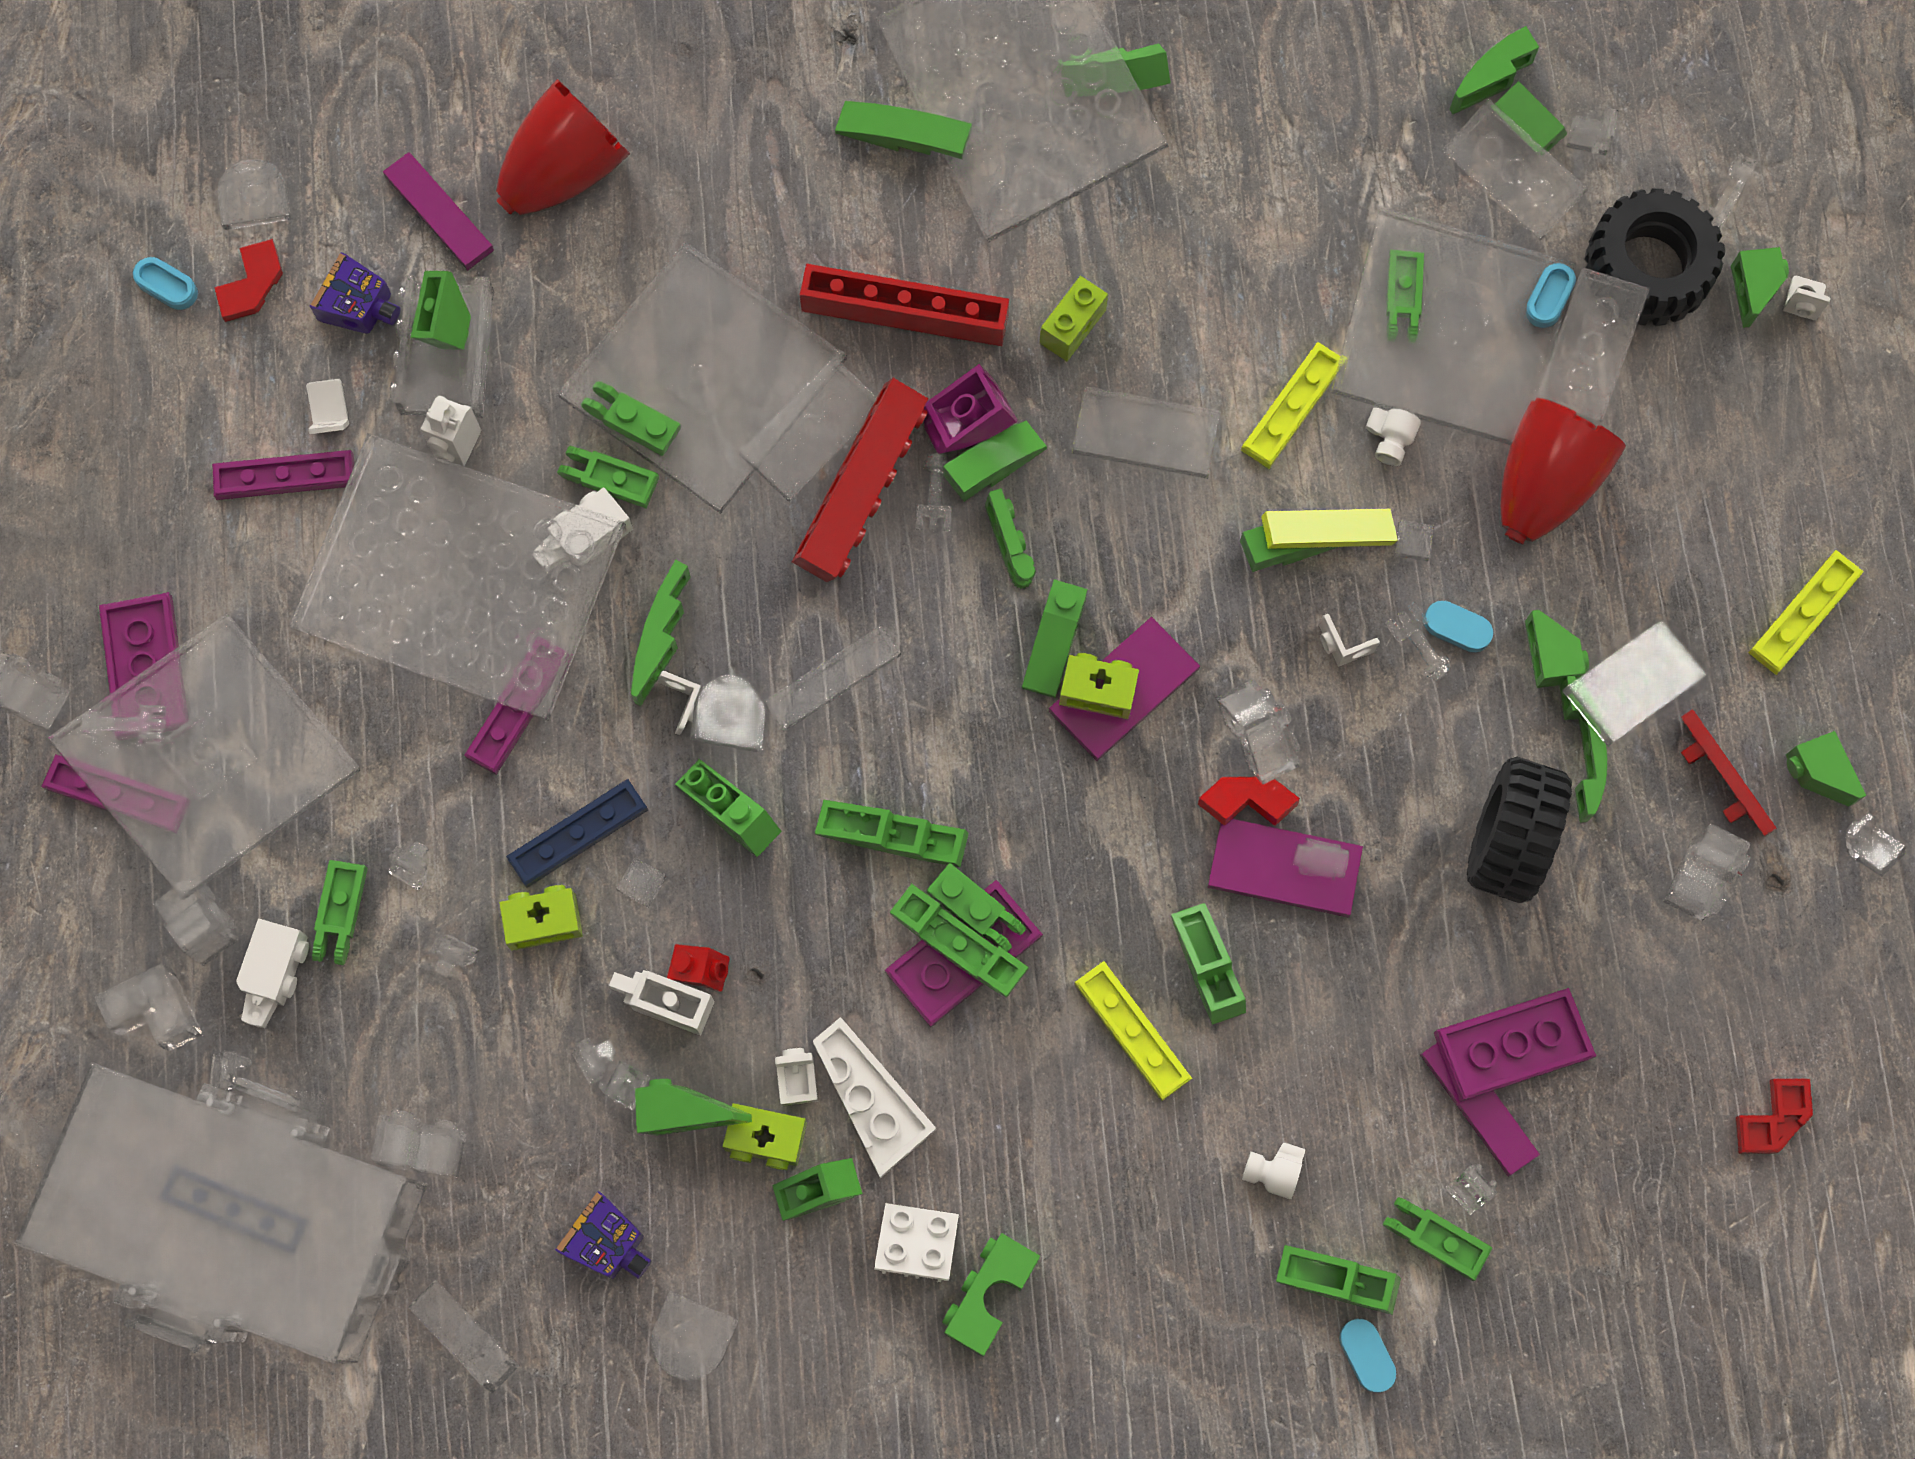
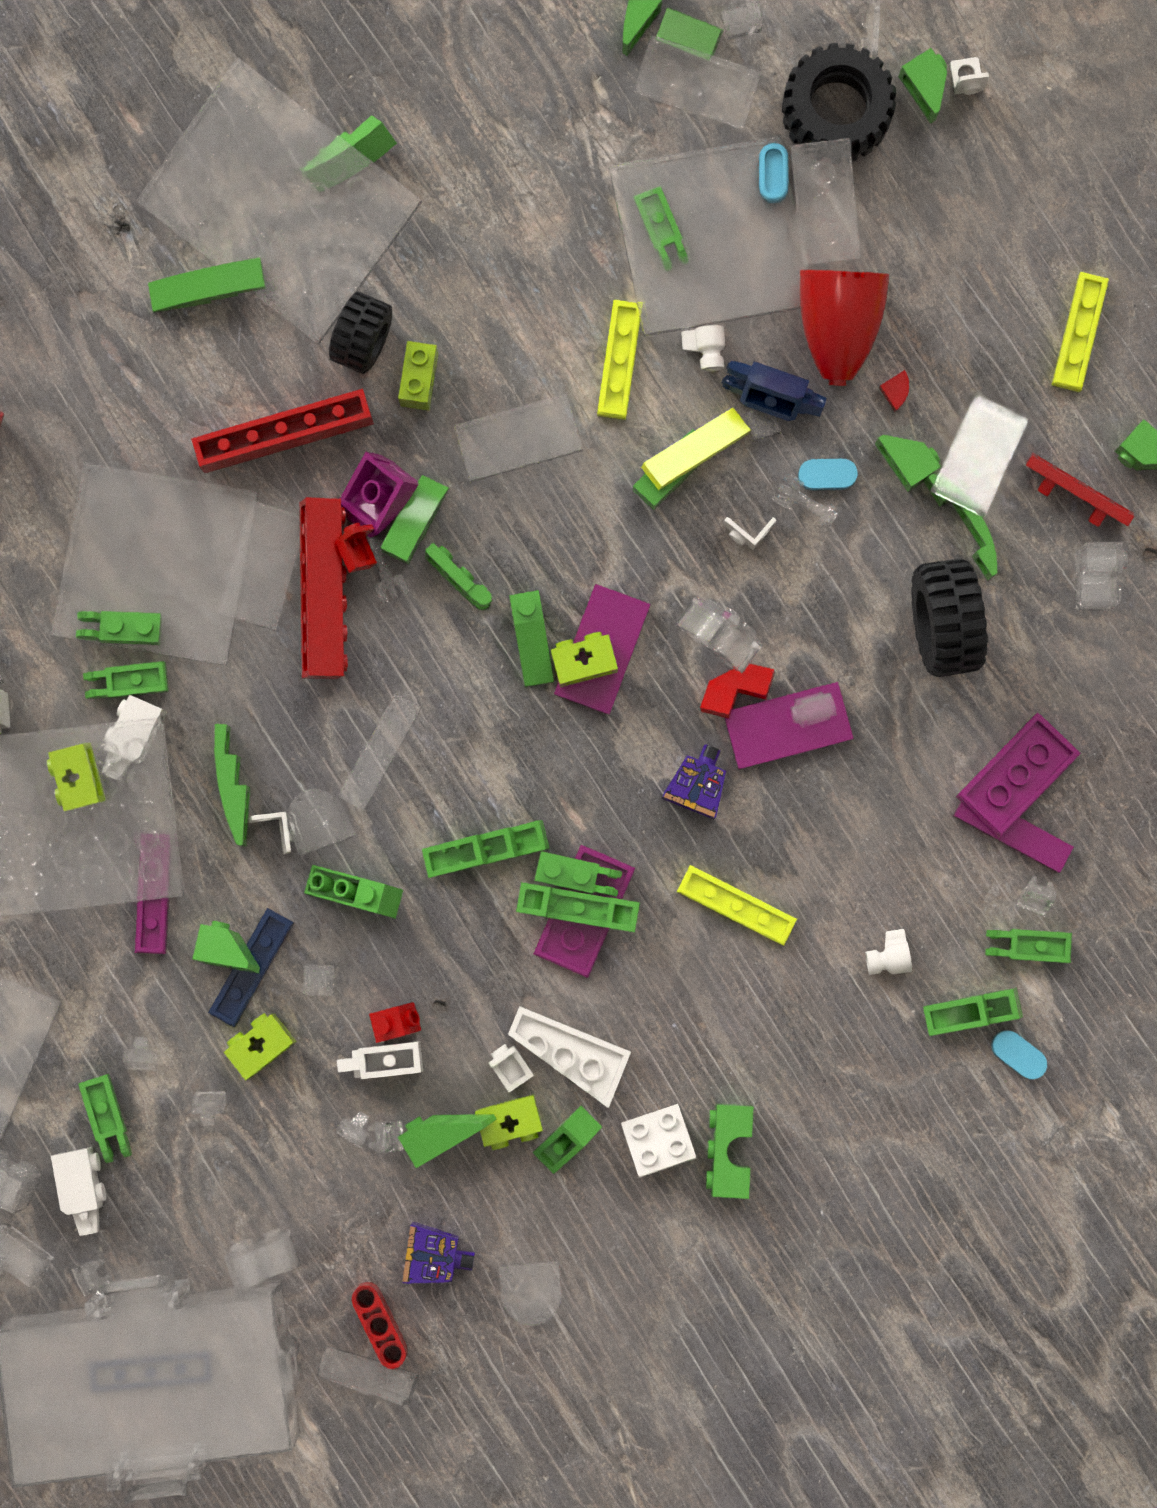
camera: 25 degrees left, 10 degrees up
bright green slope [1171,903,1246,1025] -> none
none -> lime brick [47,742,106,811]
none -> bright green slope [193,921,260,973]
none -> black tyre [329,291,392,374]
none -> red bracket [335,523,377,573]
none -> red beam [351,1282,408,1369]
none -> torso [662,744,726,820]
none -> dark blue hinge [721,360,827,421]
none -> red tile [879,370,909,412]

